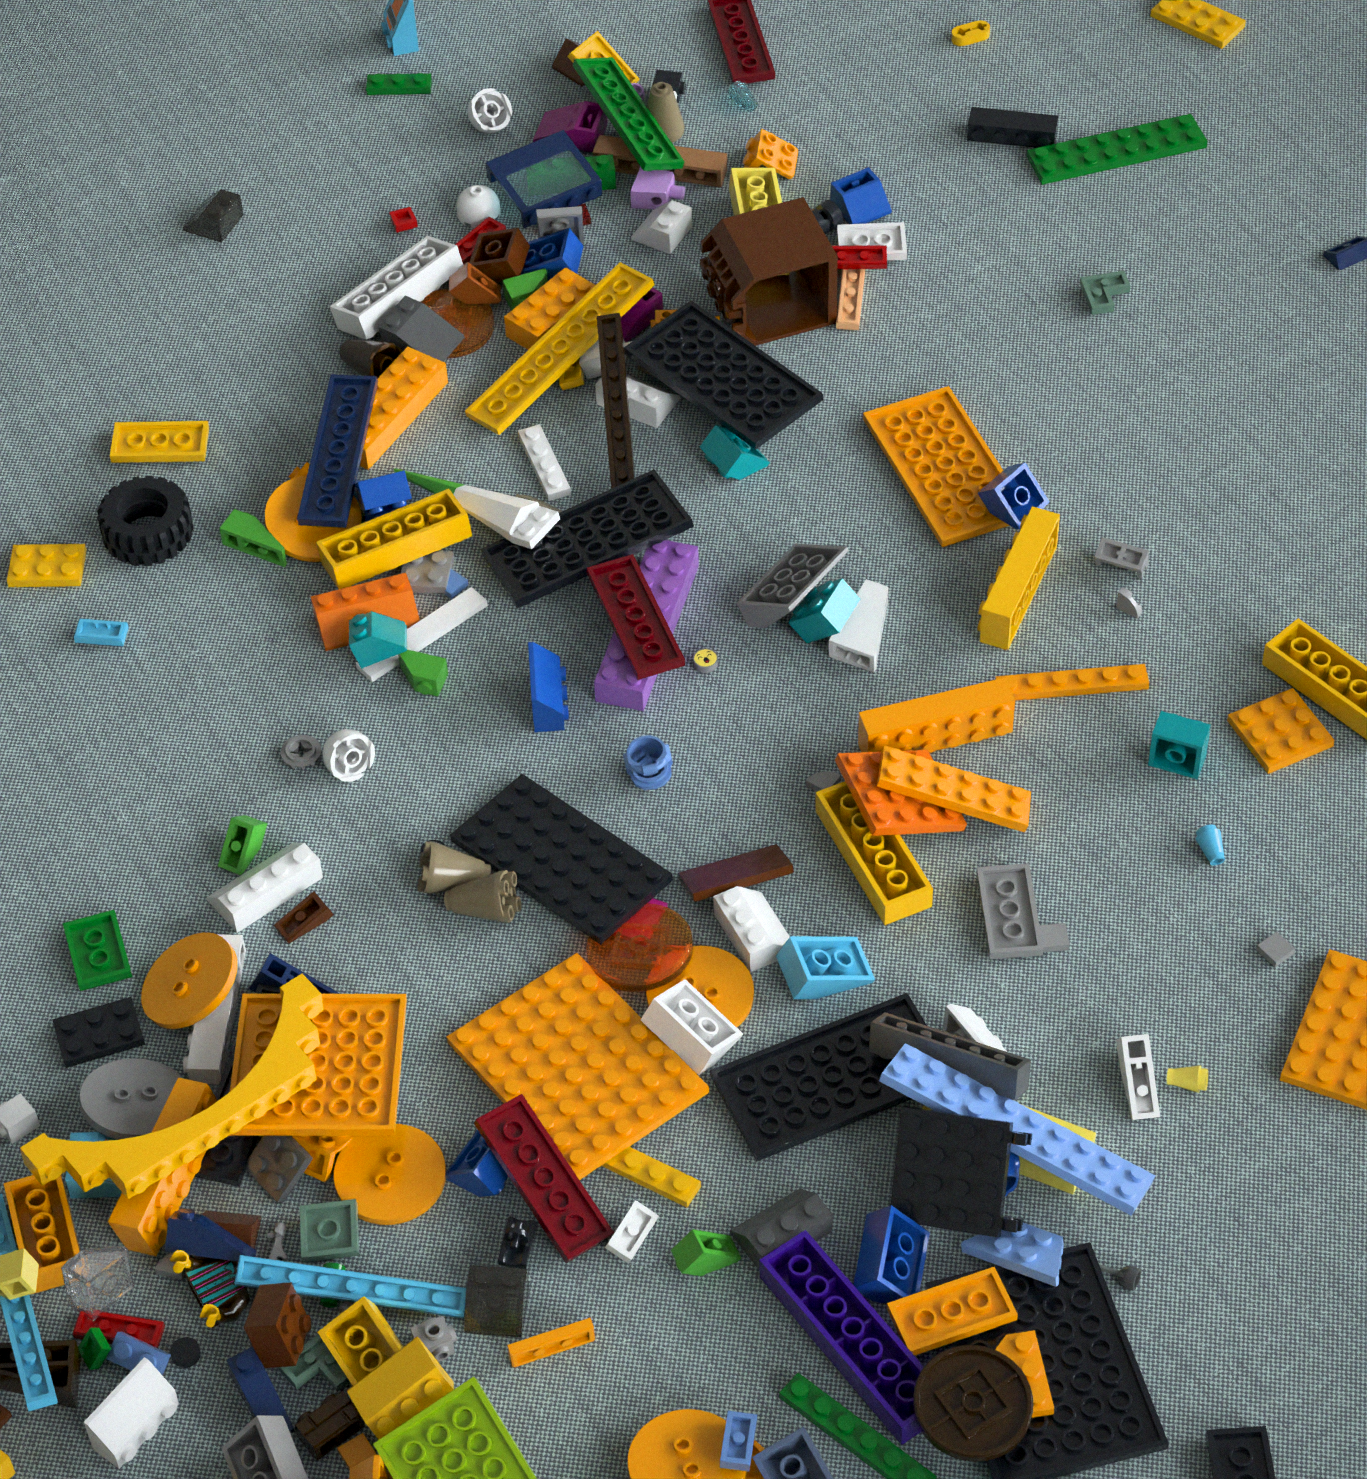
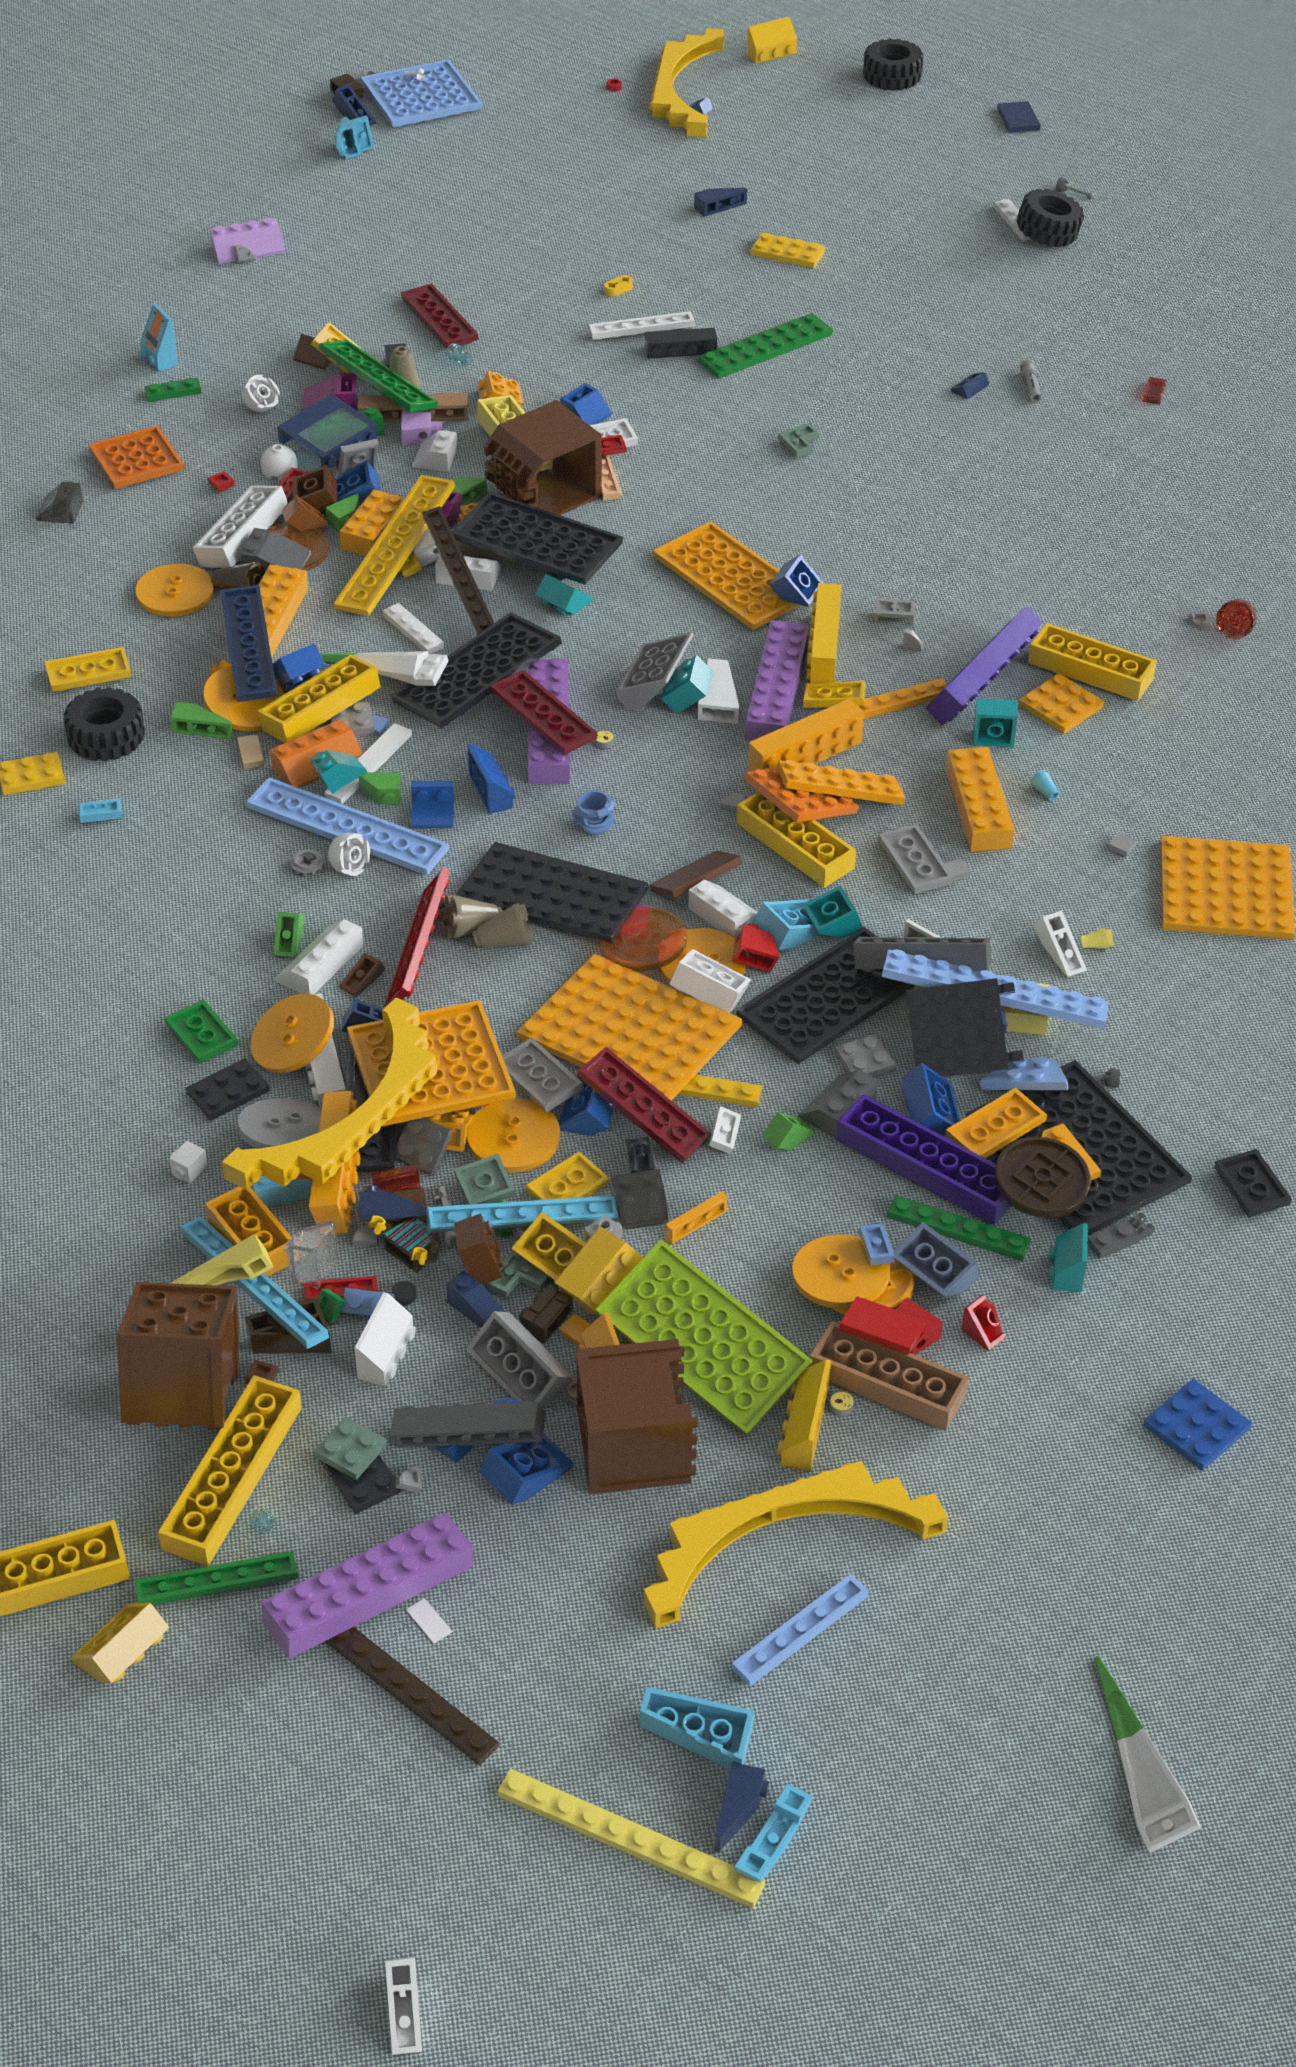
camera: 20 degrees left, 5 degrees down
none -> orange plate [89,425,185,489]
none -> light orange plate [135,564,214,617]
none -> tan tile [237,734,264,769]
none -> light blue plate [246,777,449,875]
none -> clear red tile [371,1164,420,1191]
none -> red plate [383,867,450,1009]
none -> blue bracket [411,781,454,828]
none -> bright green slope [453,477,487,506]
none -> light grey plate [502,1037,584,1113]
none -> yellow tile [525,1151,610,1200]
none -> white plate [589,311,695,340]
none -> red torso [732,923,779,973]
none -> medium lavender brick [745,620,810,741]
none -> teal slope [802,885,863,938]
none -> yellow tile [803,681,866,708]
none -> light grey plate [834,1034,896,1077]
none -> brick [925,606,1043,725]
none -> light orange brick [946,747,1014,852]

